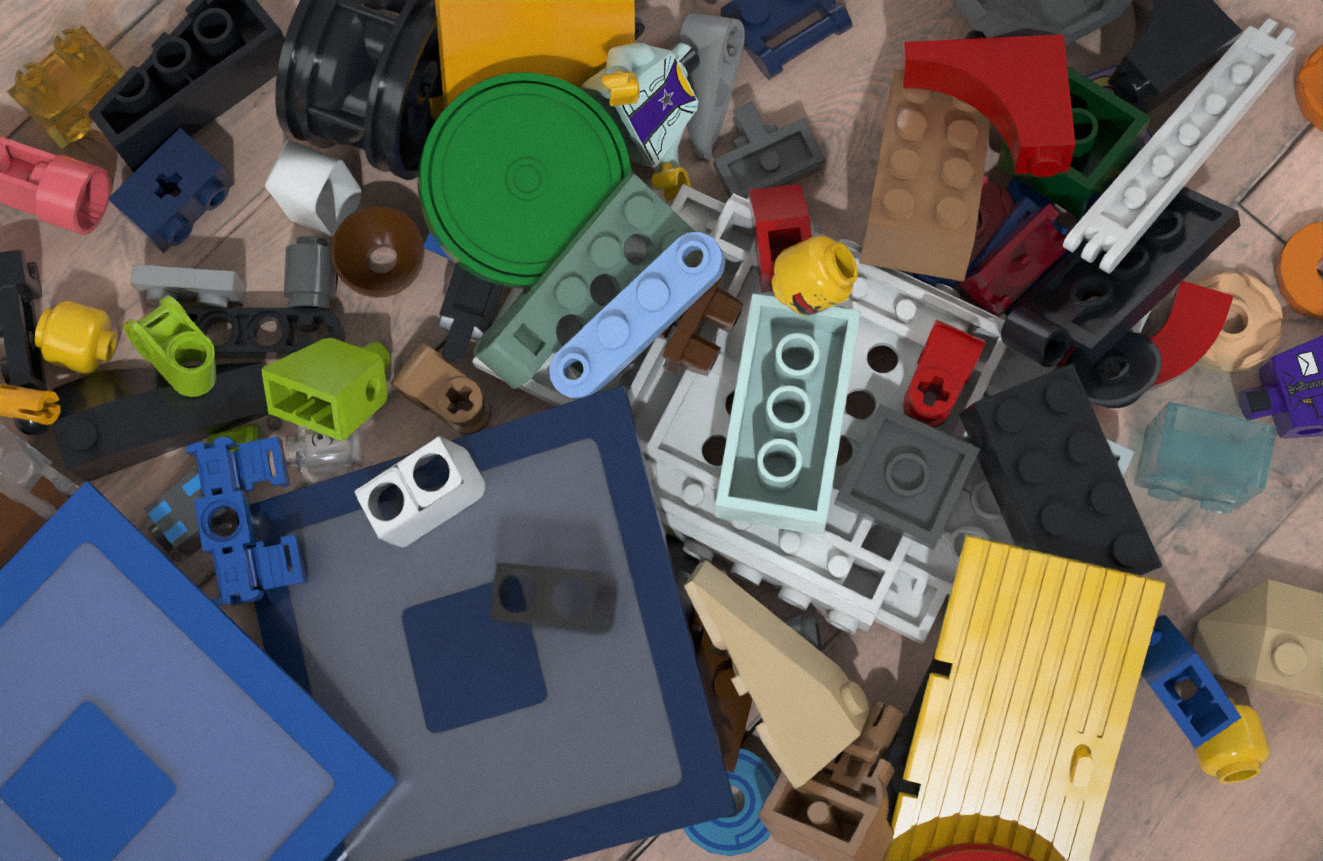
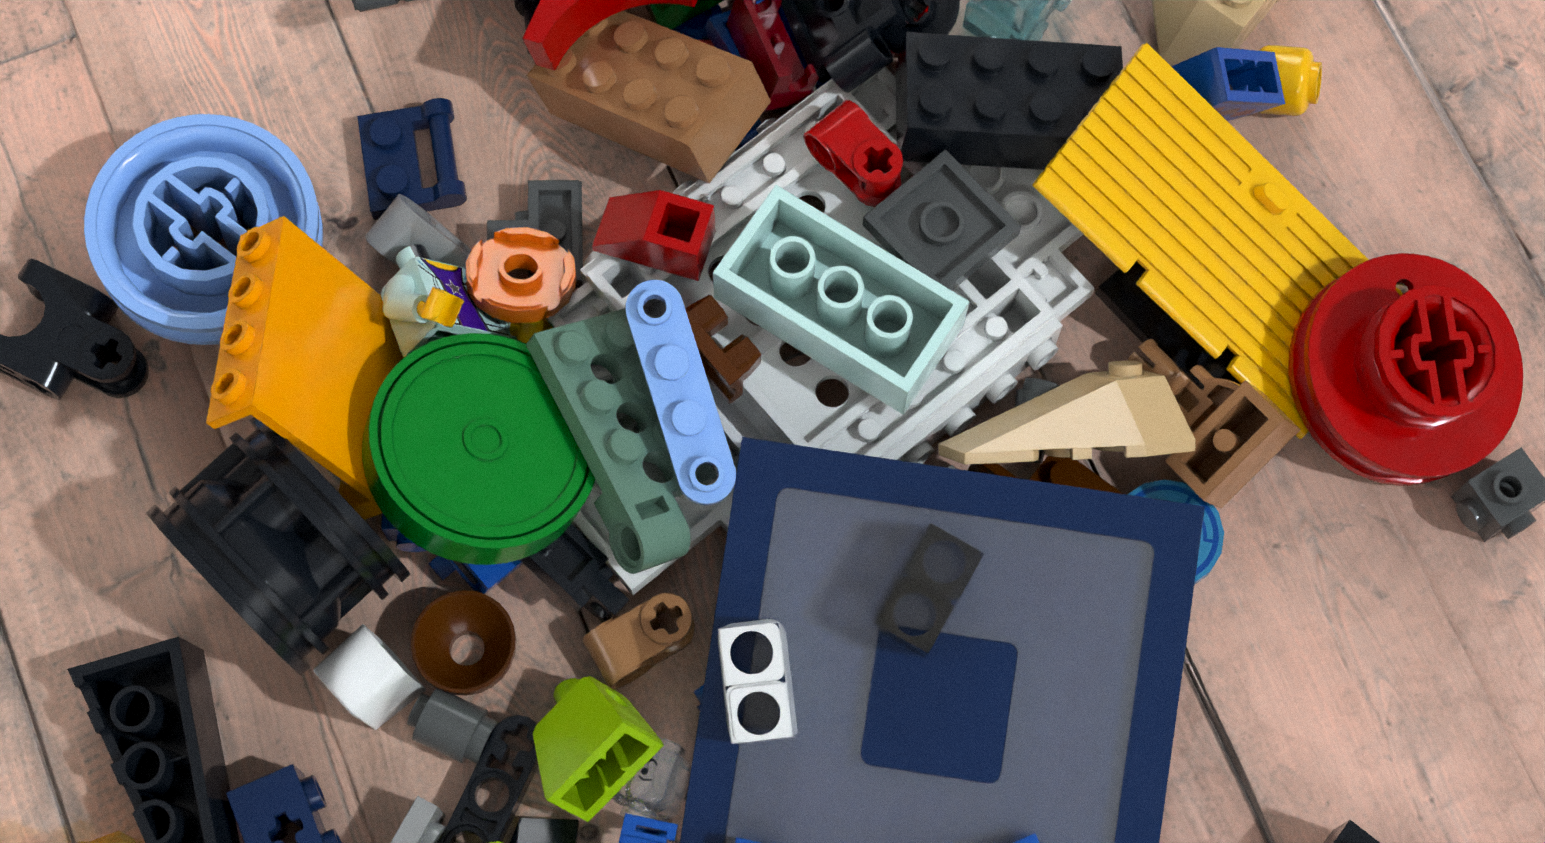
camera: 75 degrees left, 5 degrees down
yellow head [772,235,858,316] -> none
none -> orange tile [466,227,576,323]

